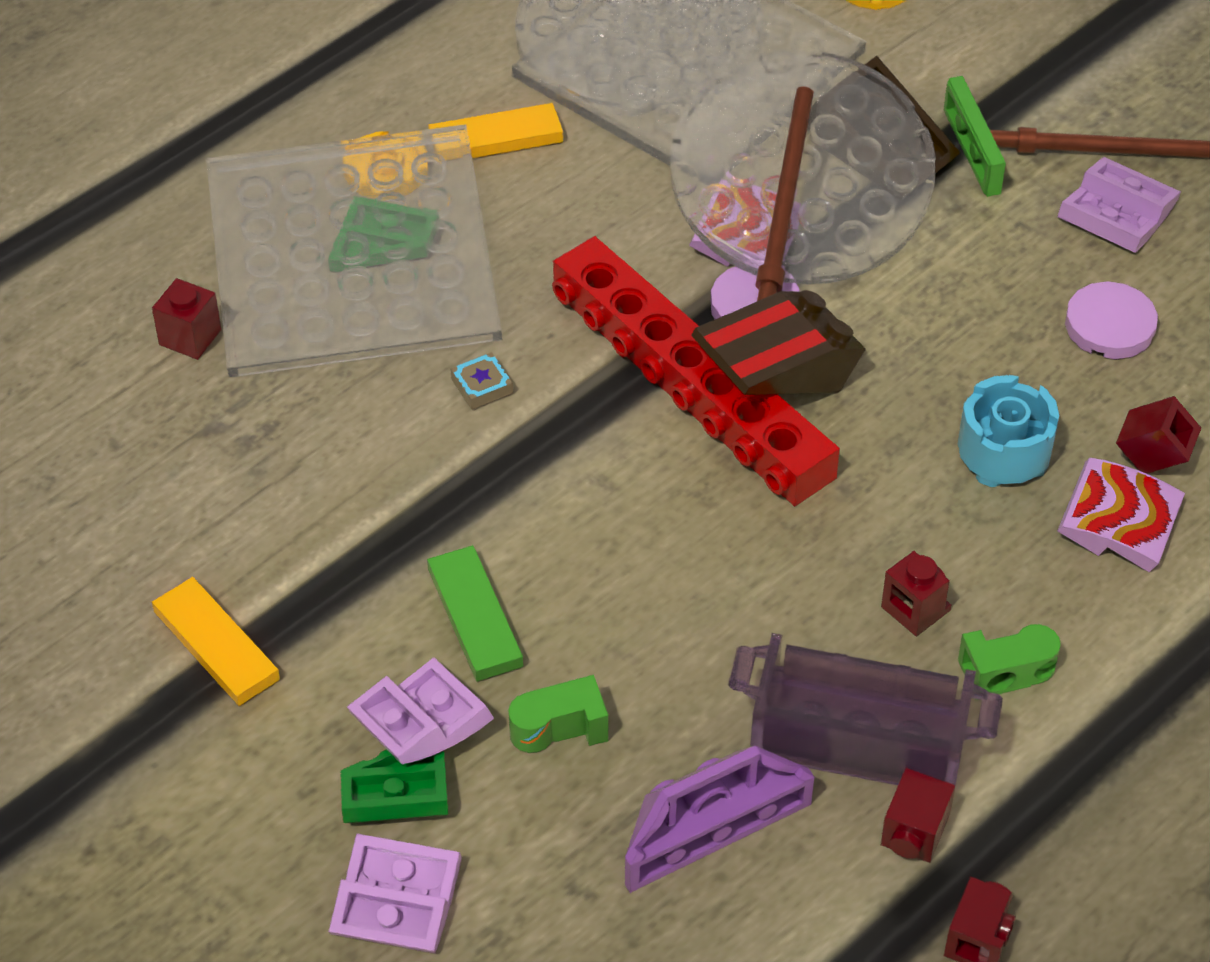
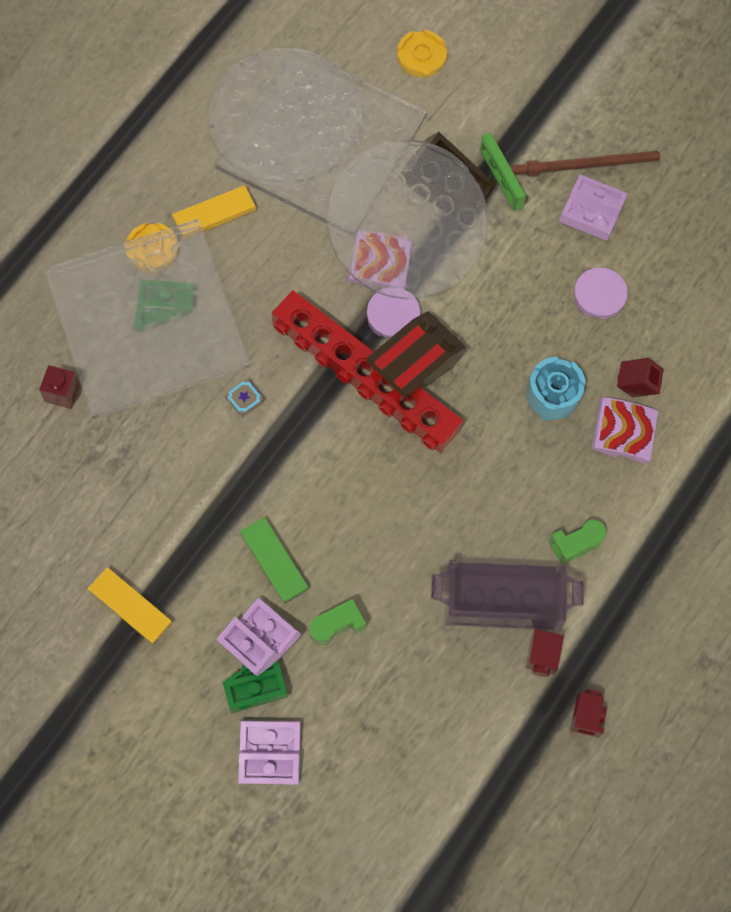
camera: 15 degrees left, 20 degrees up
medium lavender wedge [625,746,814,893] -> none
copper bar [755,86,814,301] -> none
dark red brick [881,551,952,637] -> none

